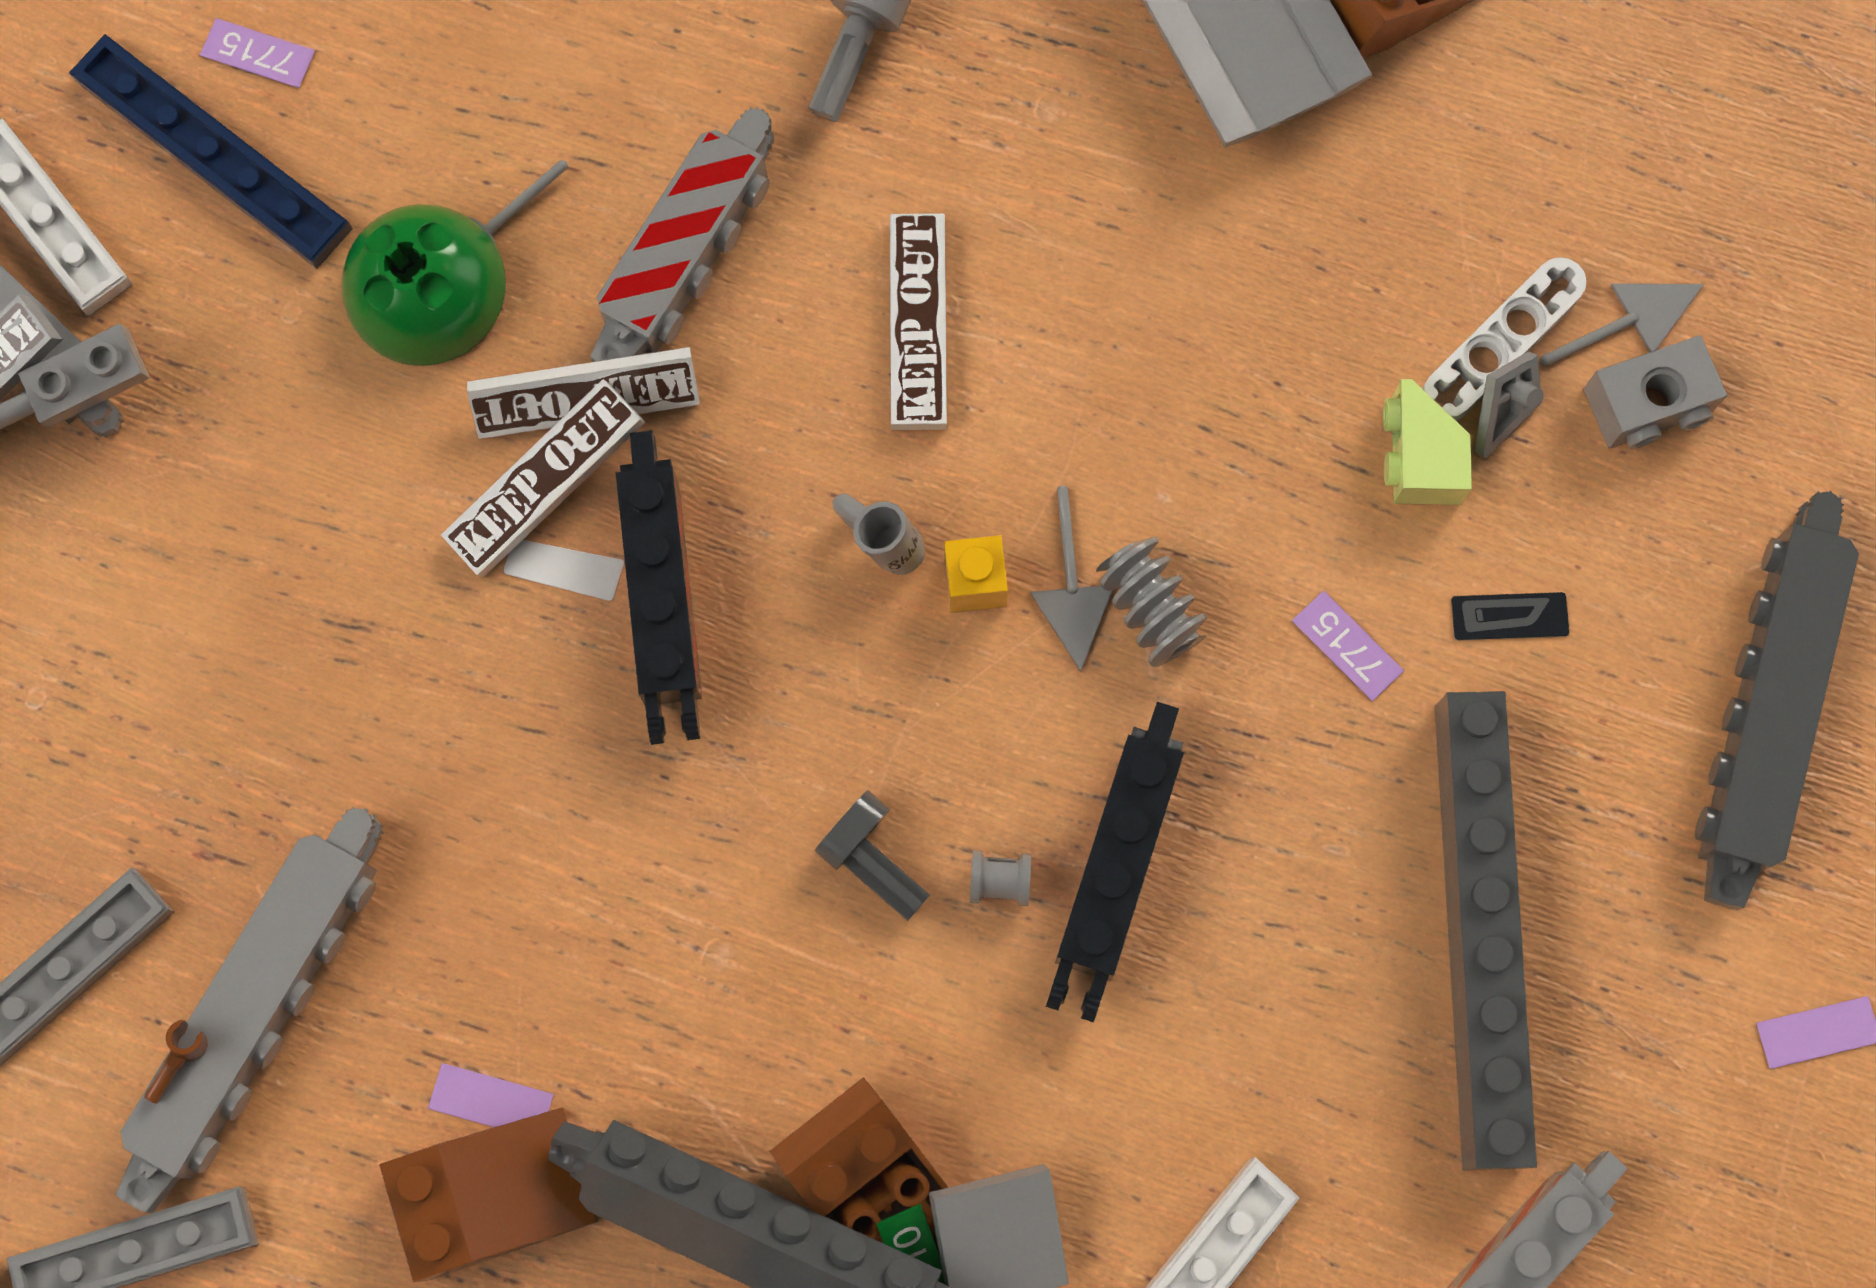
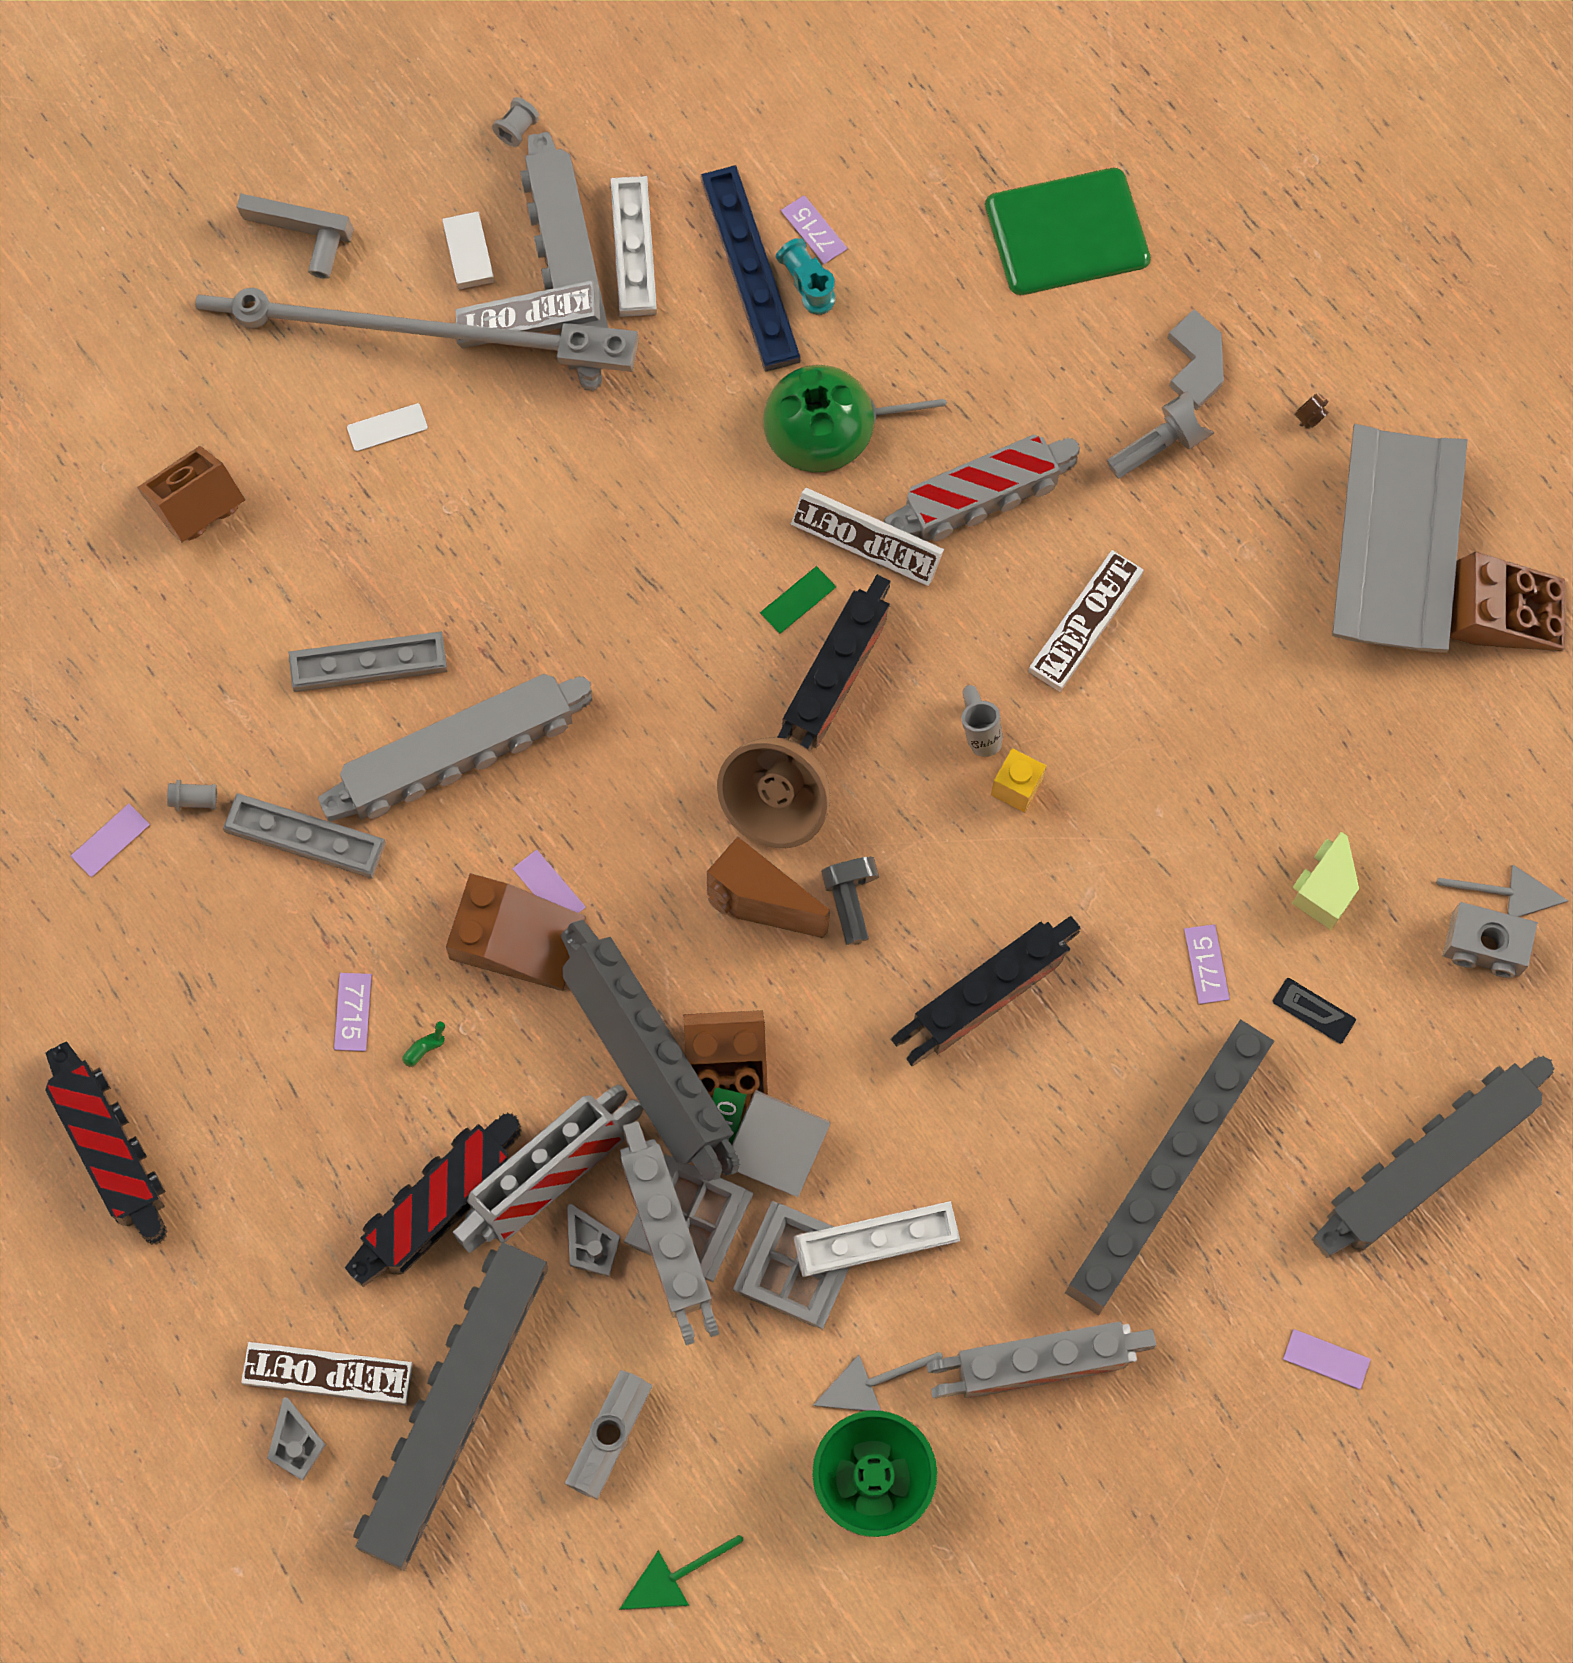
camera: 30 degrees right, 5 degrees down
dark orange hand [144,1020,208,1104] -> none
tile [441,379,645,577] -> none
white sticker [504,540,624,601] -> none
light grey bush [970,851,1031,906] -> none
light grey piece [1030,485,1113,672] -> none
light grey piece [1096,537,1207,667] -> none
white beam [1422,257,1587,421] -> none
light grey piece [1474,351,1543,458] -> none
none -> dark orange slope [707,836,830,938]
none -> medium nougat piece [717,737,831,848]
none -> green sticker [760,566,836,634]
none -> teal connector [776,238,835,315]

